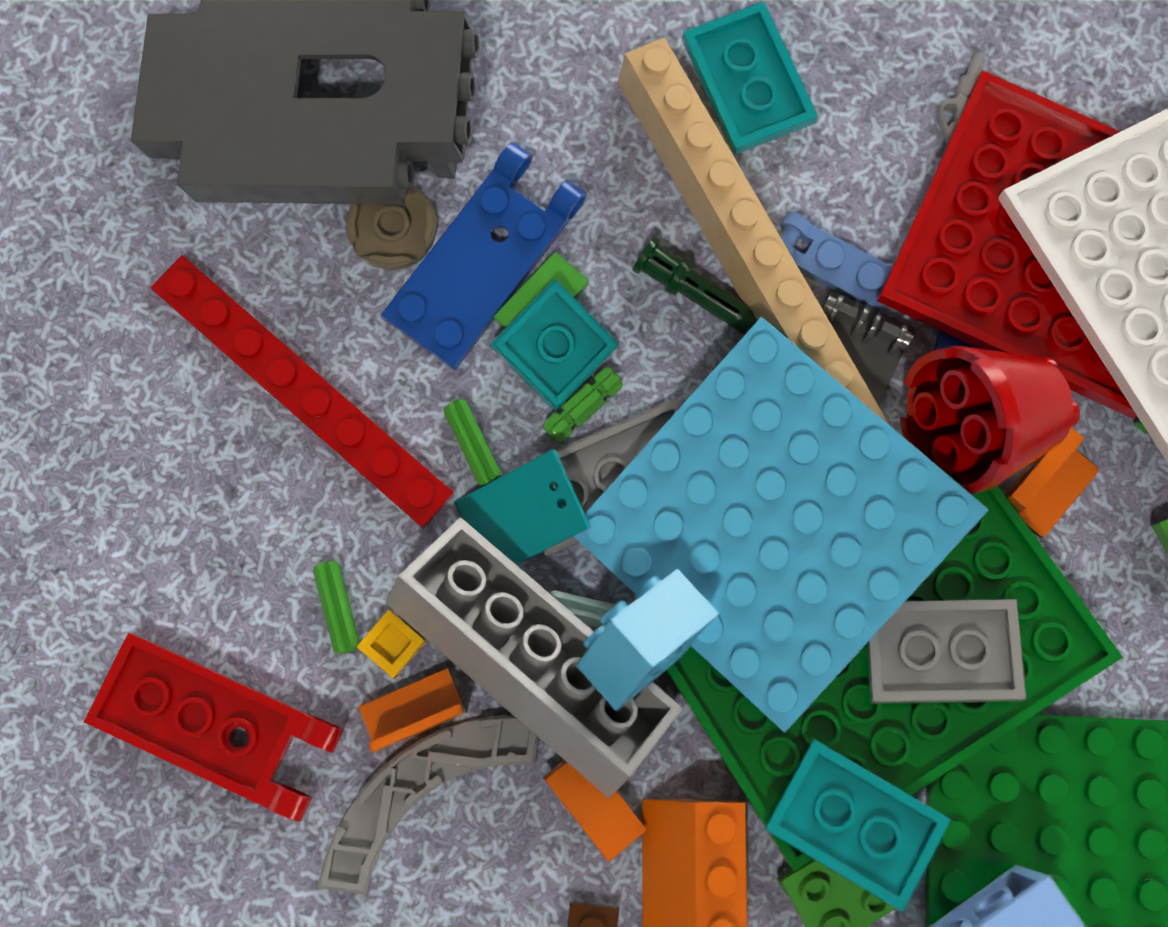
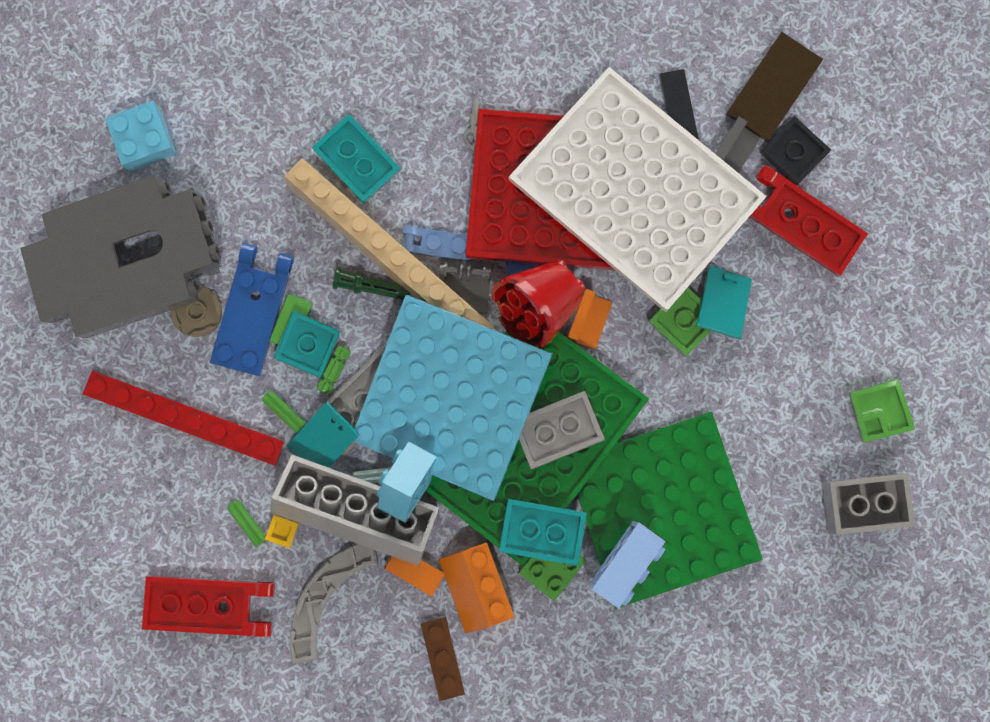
camera: 20 degrees left, 5 degrees up
orange panel [359,668,467,753] -> none

